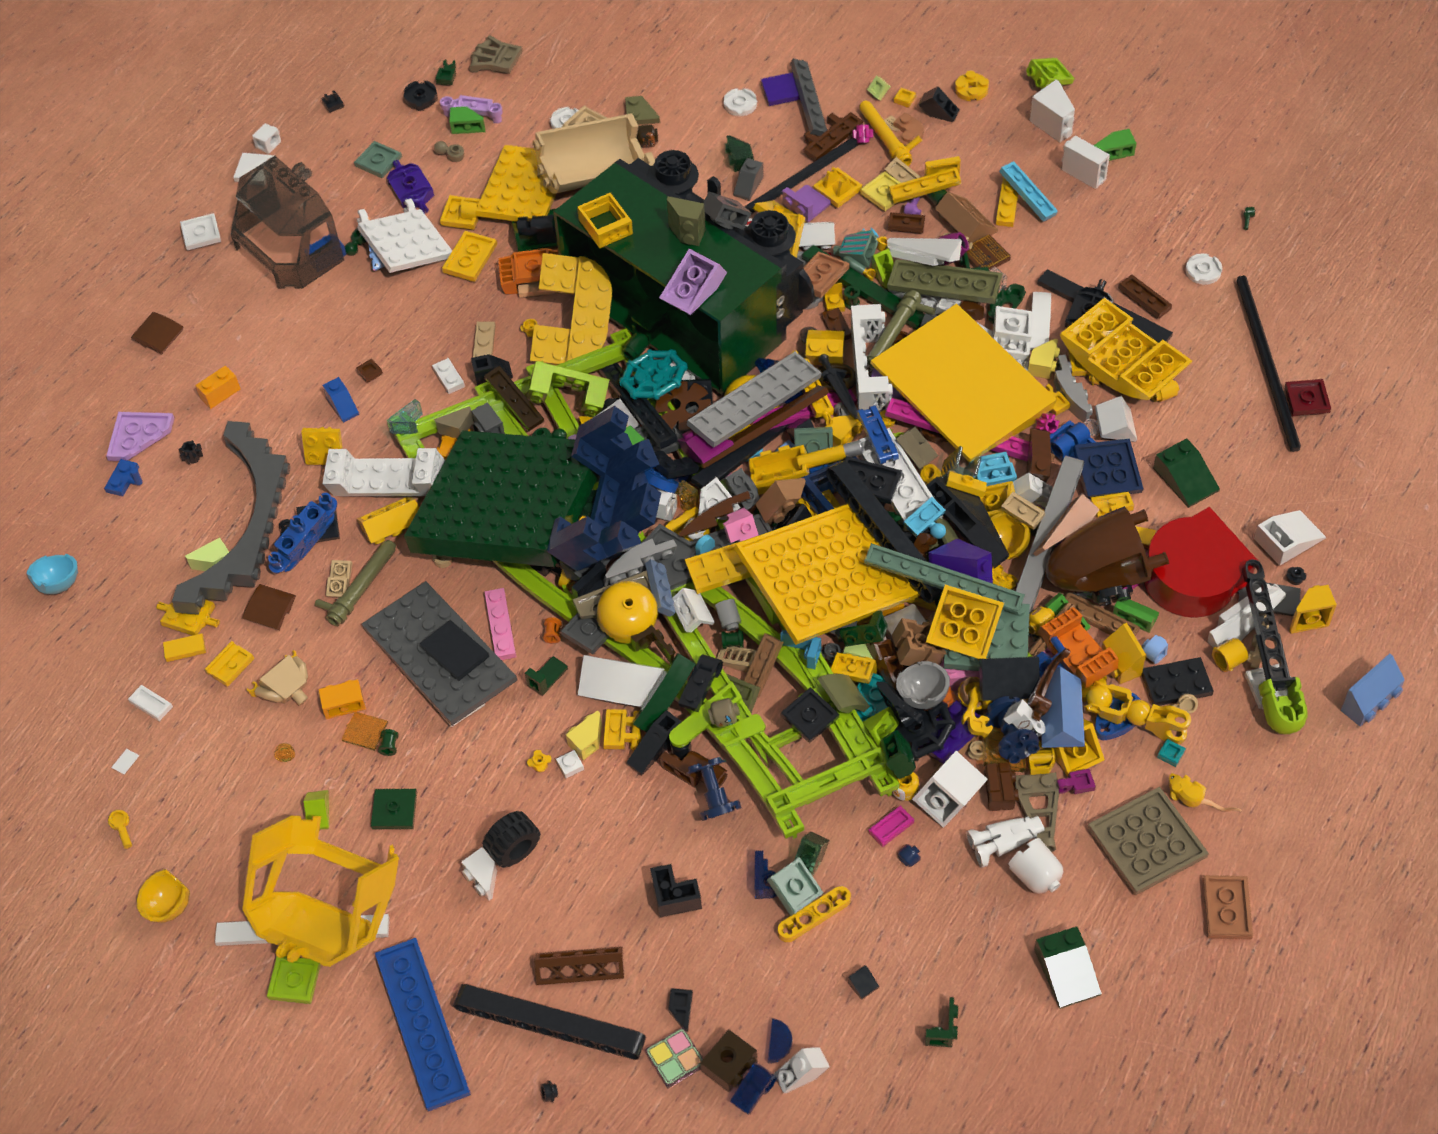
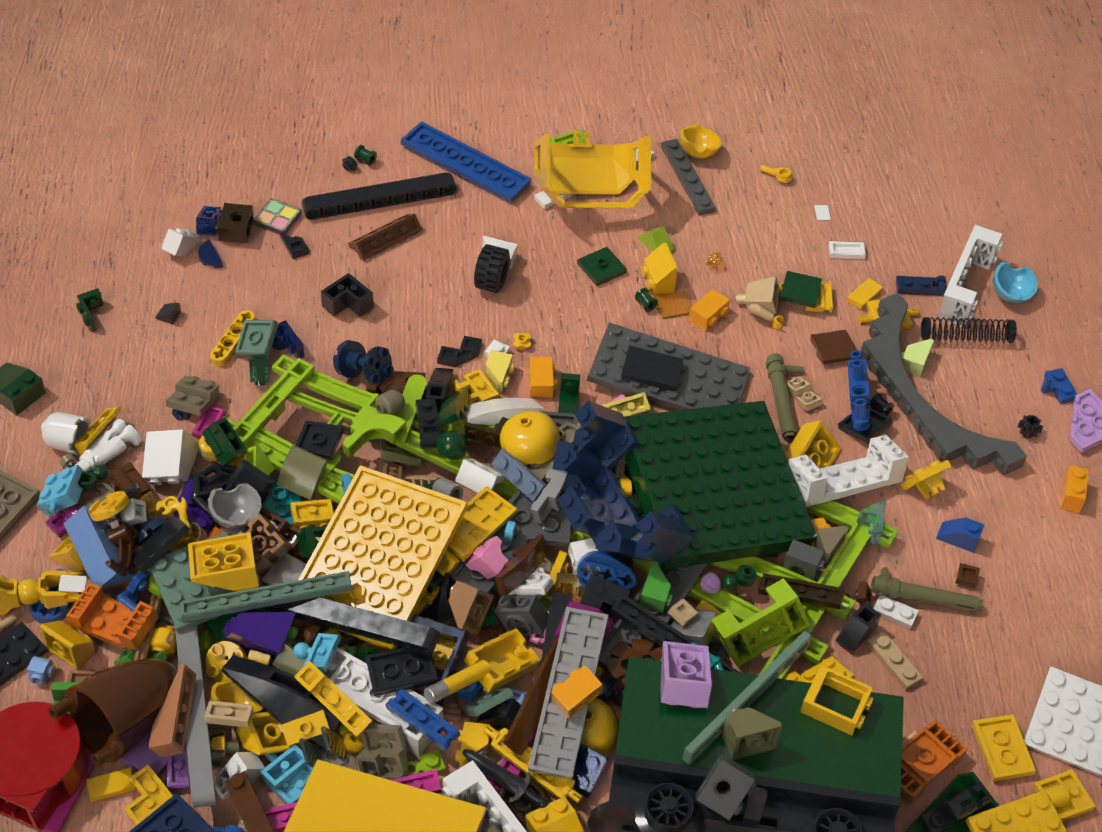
camera: 140 degrees right, 5 degrees down
none -> medium azure plate [36,465,83,516]
none -> white sticker [59,575,86,592]
none -> yellow slope [74,407,121,456]
none -> dark green plate [78,464,109,491]
none -> yellow tile [89,491,130,521]
none -> dark tan plate [166,376,219,416]
none -> yellow slope [294,661,372,737]
none -> lime arch [343,414,407,458]
none -> dark green bush [354,145,377,166]
none -> black tile [437,336,482,367]
none -> dark green hair [437,430,468,460]
none -> light orange brick [529,357,557,398]
none -> light orange brick [551,665,603,719]
none -> light yellow slope [601,392,651,416]
none -> yellow slope [641,243,678,297]
none -> dark grey plate [661,139,715,215]
none -> sand green tile [683,631,811,764]
none -> dark green tile [780,271,822,308]
none -> reddish brown plate [855,581,872,607]
none -> olive cylinder [871,567,983,613]
none -> dark blue plate [895,275,947,296]
none -> black piece [921,317,1017,343]
none -> white plate [937,225,1003,329]

